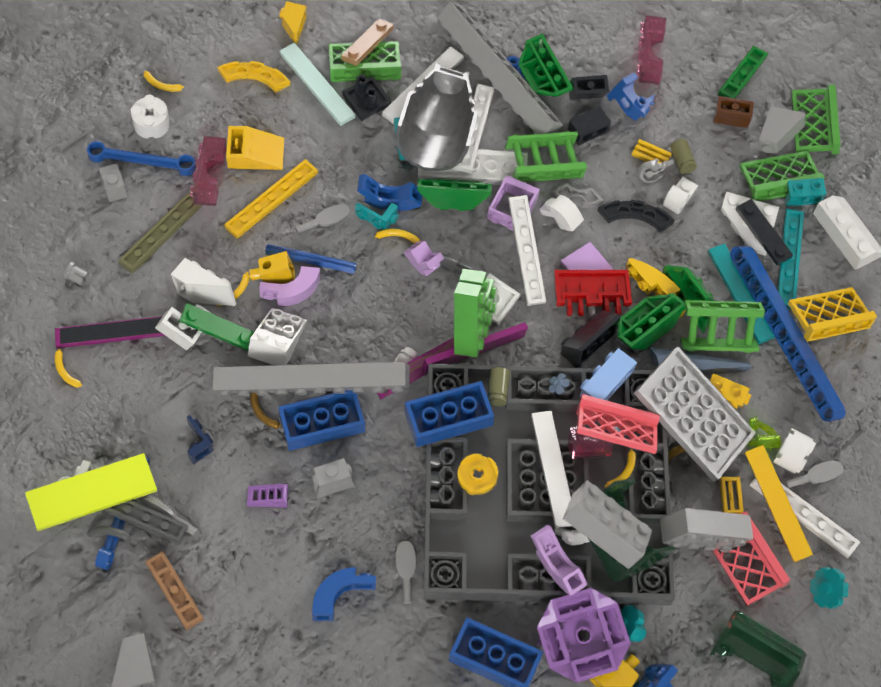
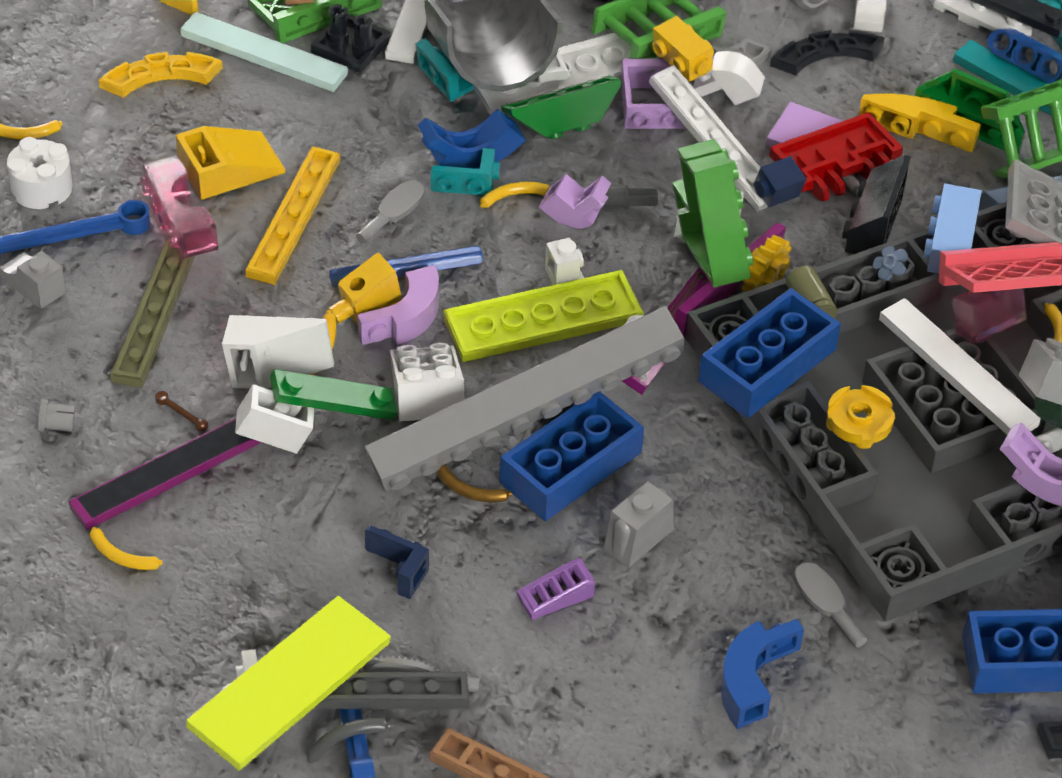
camera: 25 degrees left, 15 degrees down
green wedge [618,293,685,350] -> none
none -> reddish brown hinge [155,391,208,431]
none -> neon yellow tile [443,270,644,363]
none -> white brick [545,238,584,285]
none -> yellow brick [652,16,714,82]
none -> yellow gear [742,235,792,292]
none -> dark blue brick [753,156,807,208]

